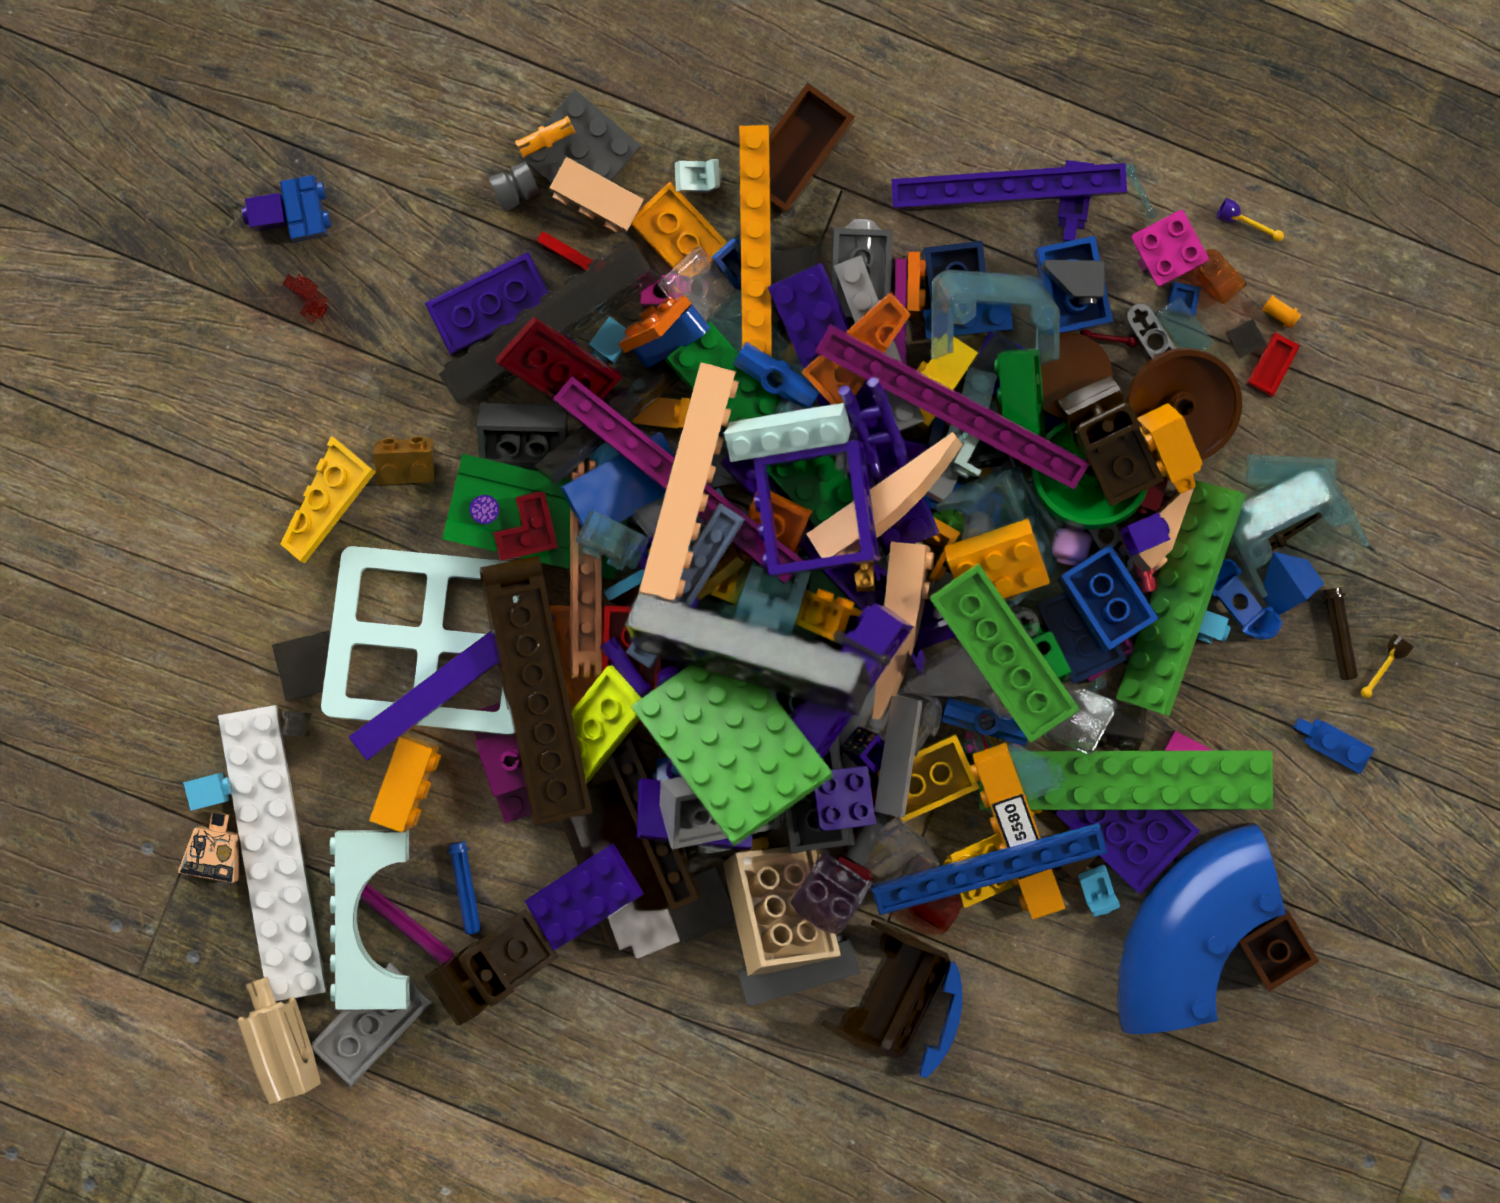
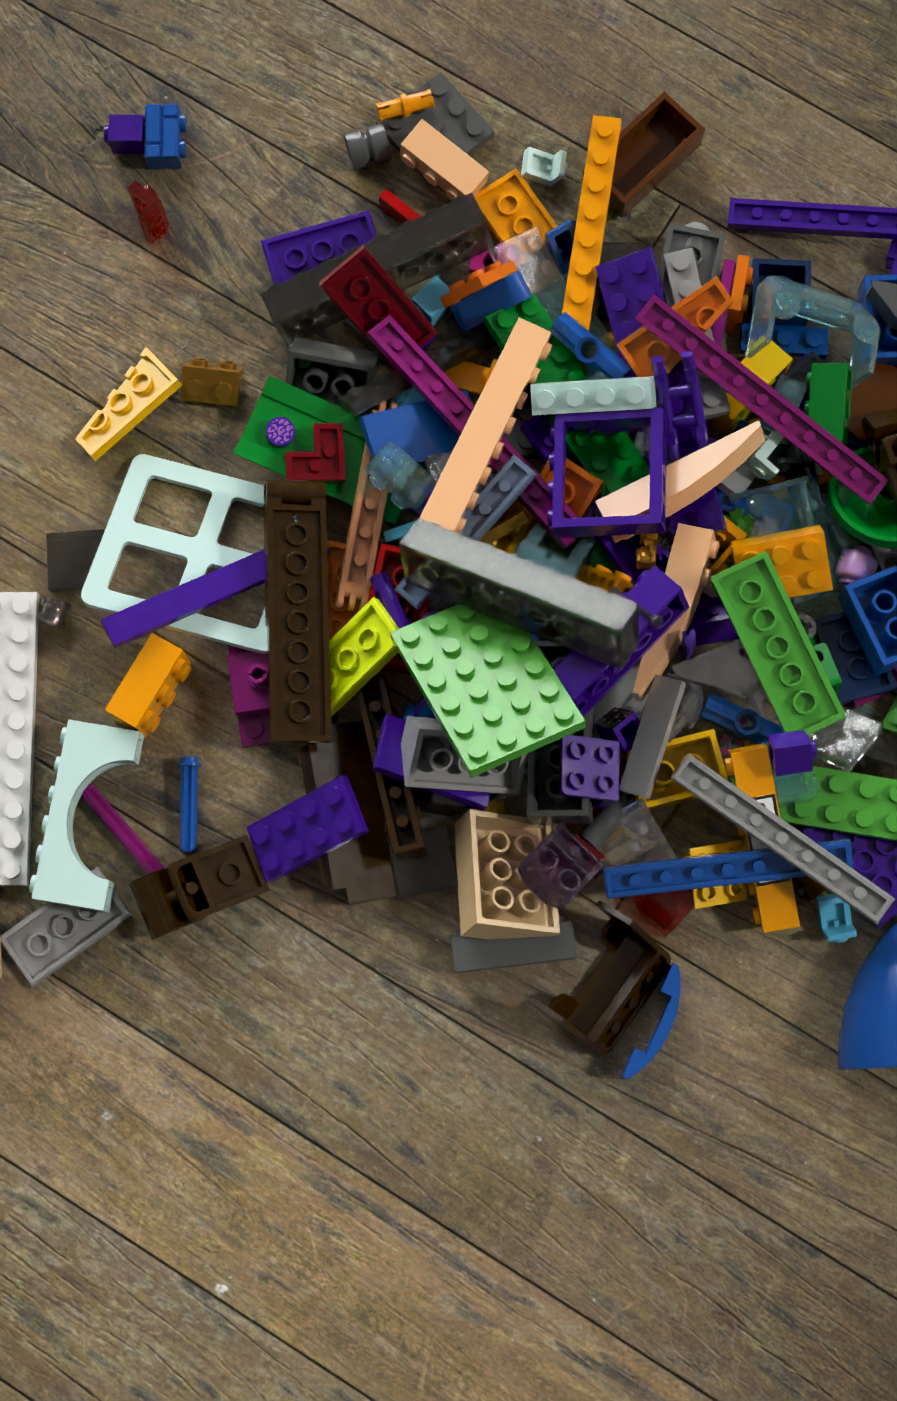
camera: 15 degrees right, 10 degrees down
none -> light grey tile [670,753,895,924]
none -> dark purple brick [768,730,817,776]

